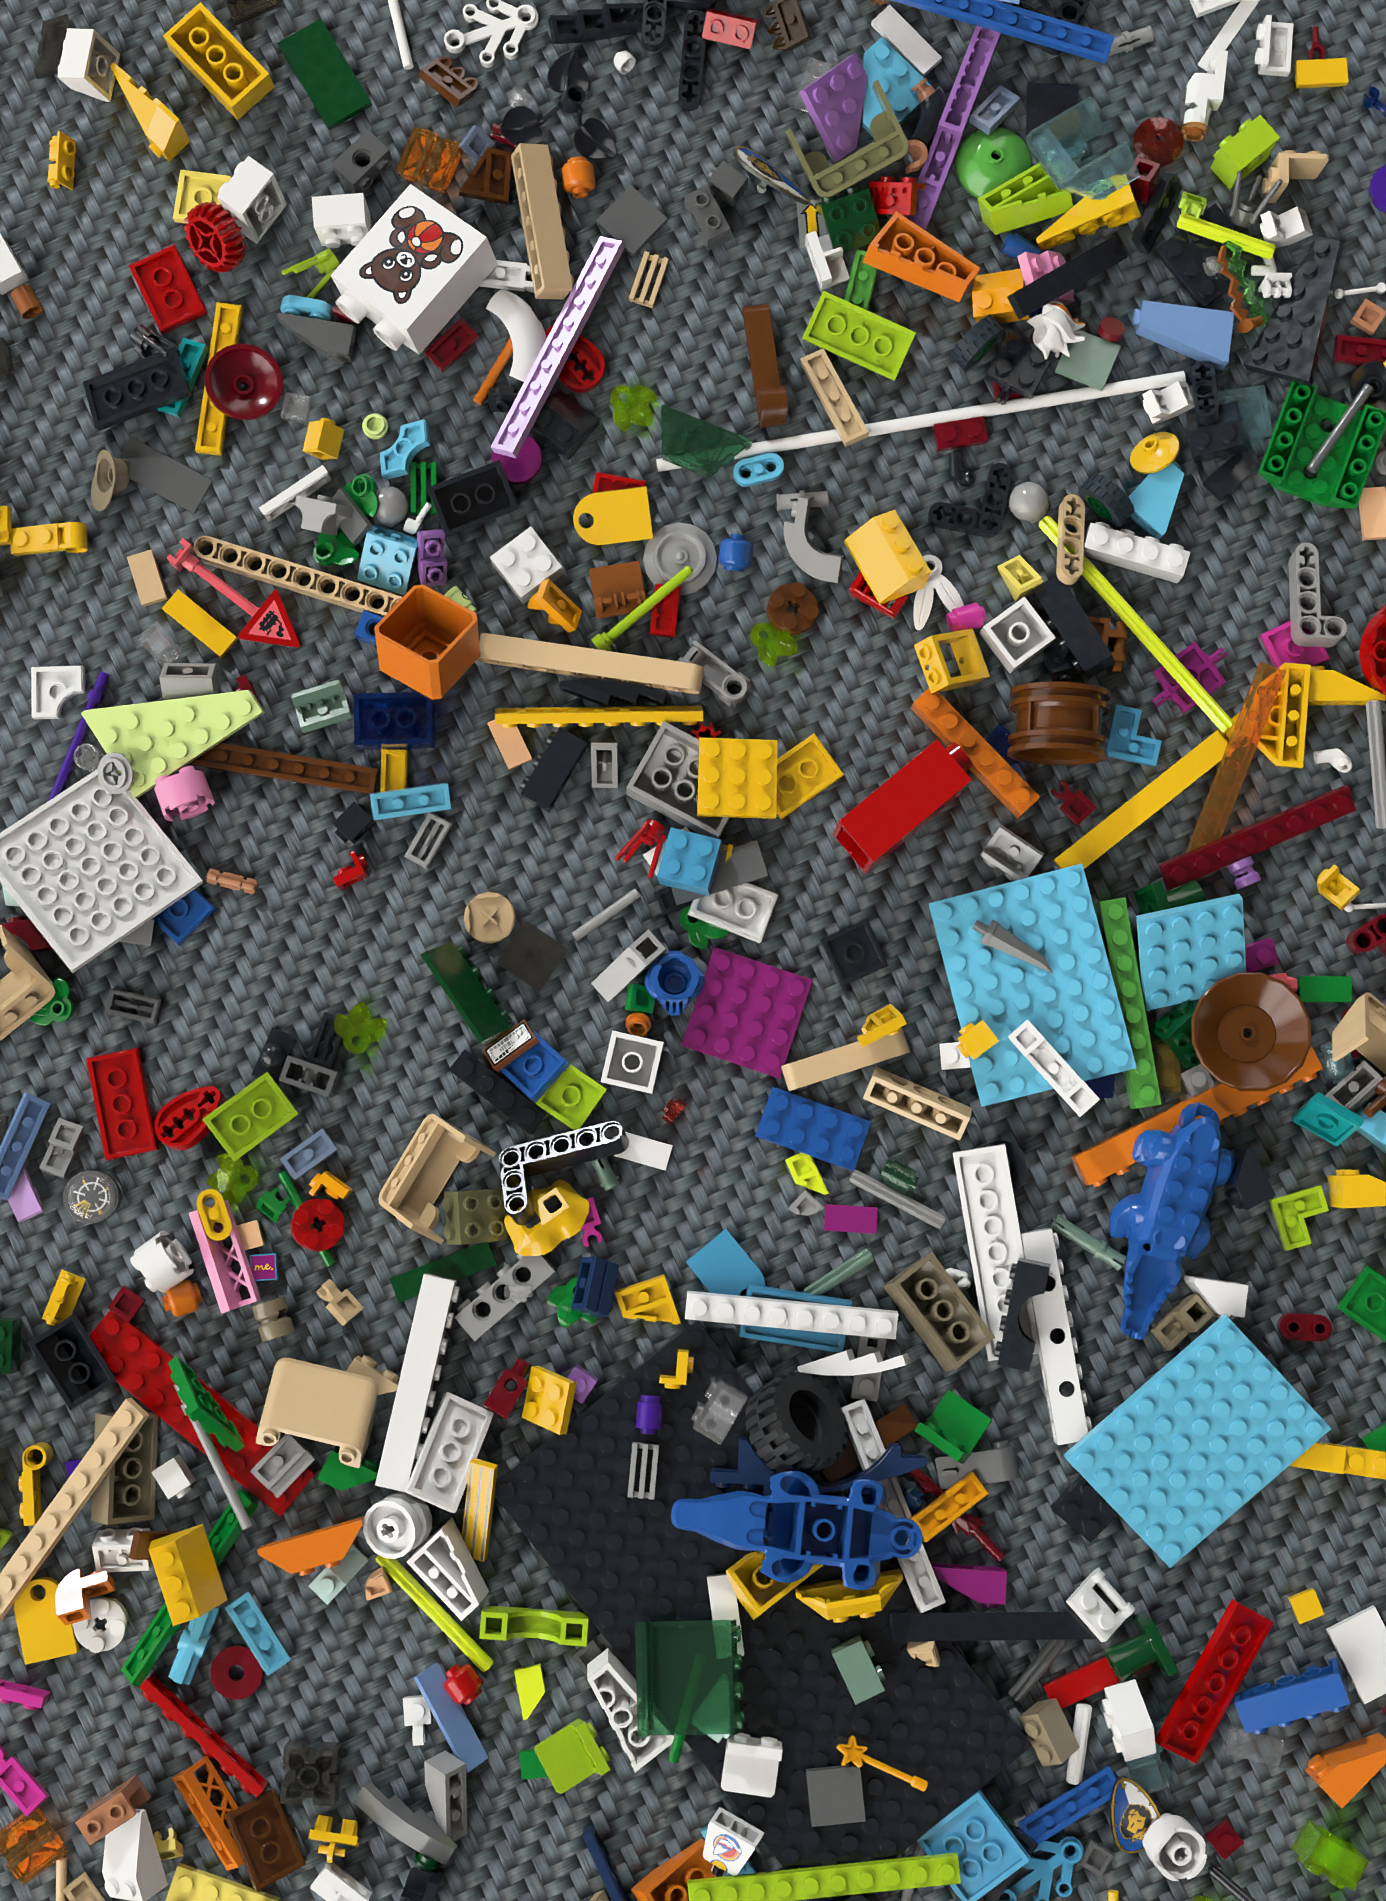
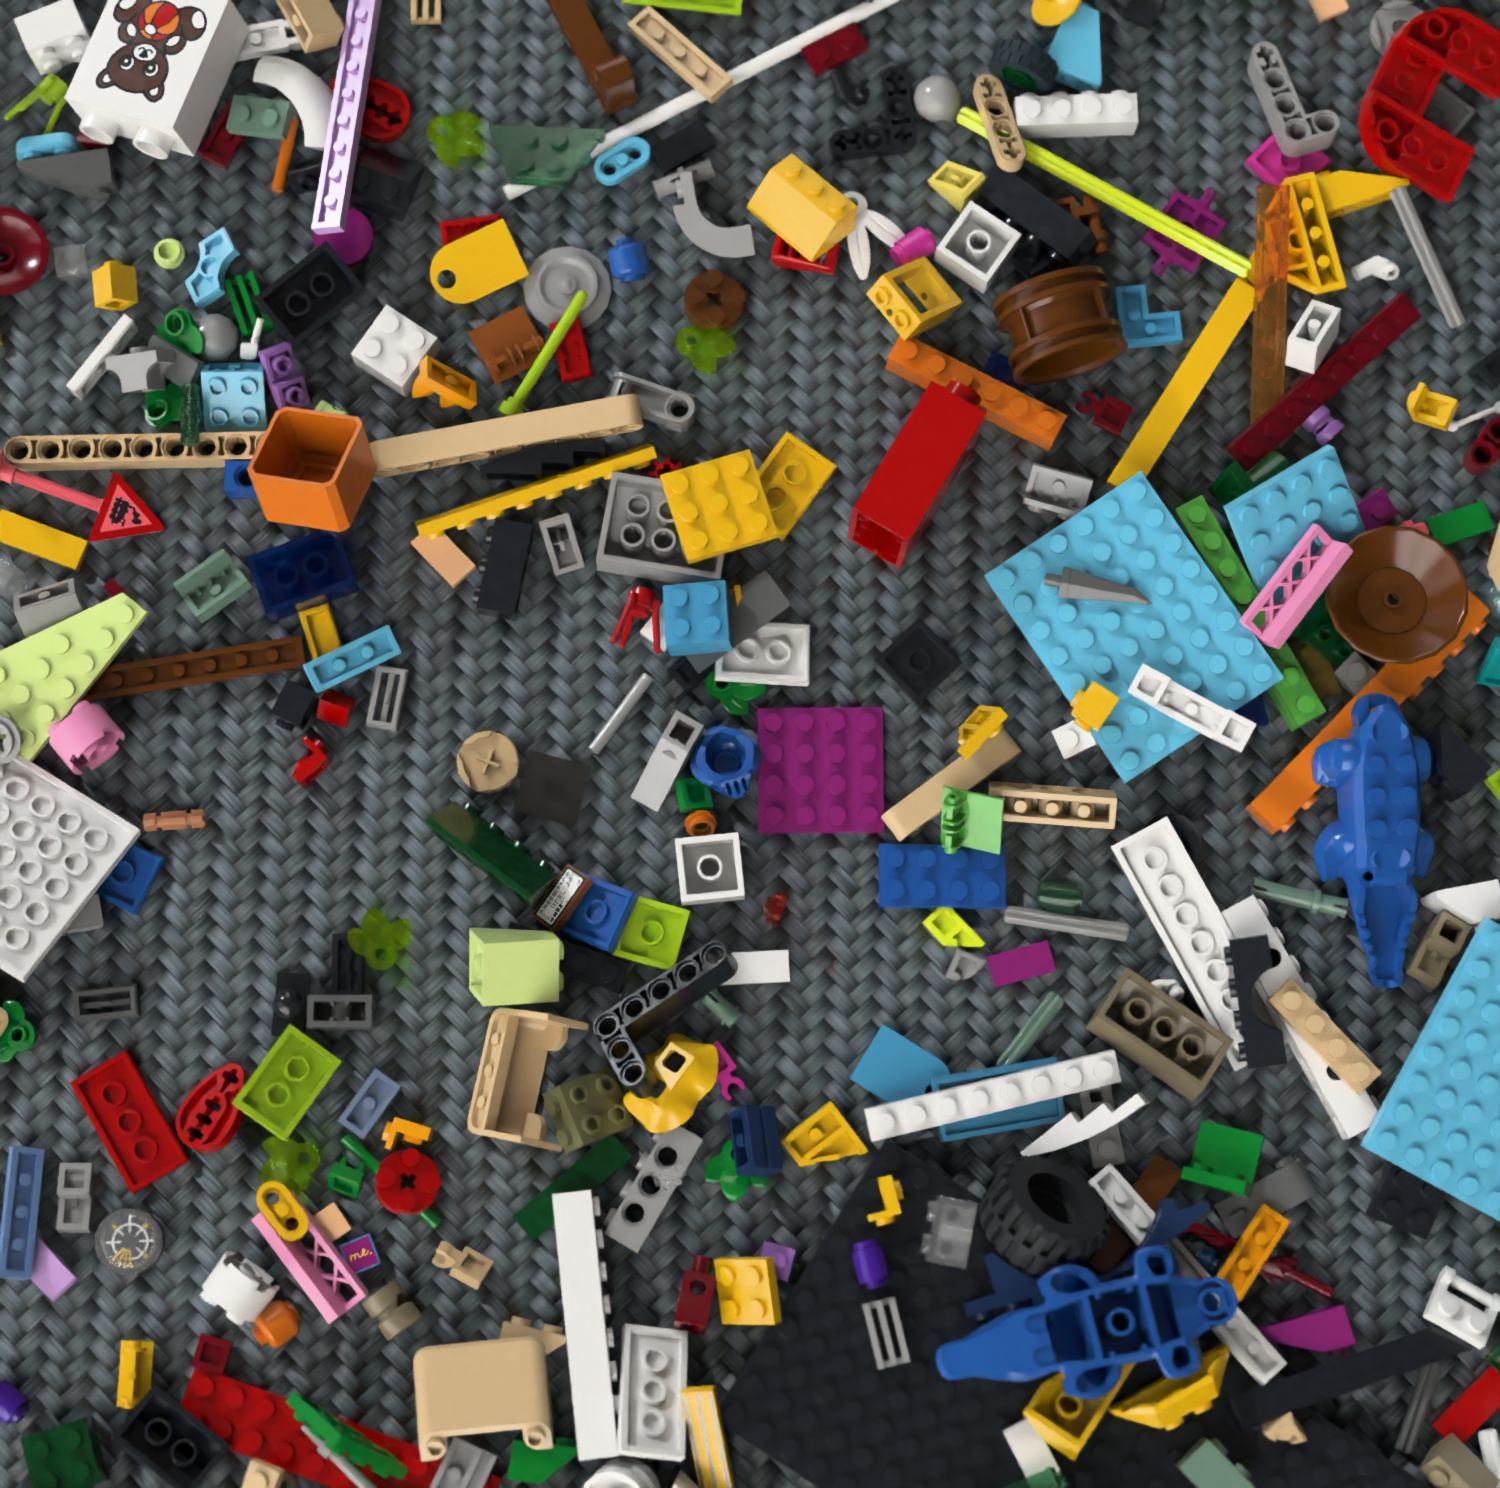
camera: 25 degrees left, 5 degrees down
none -> clear green pin [178,383,203,446]
none -> sand green bracket [225,93,299,140]
none -> red slope [316,688,357,728]
none -> yellowish green slope [469,928,564,1007]
none -> black tile [650,118,716,176]
none -> hinge [940,786,1004,855]
none -> bright pink fence [1239,523,1353,649]
none -> tan plate [1266,979,1382,1095]
none -> white brick [1285,299,1341,374]

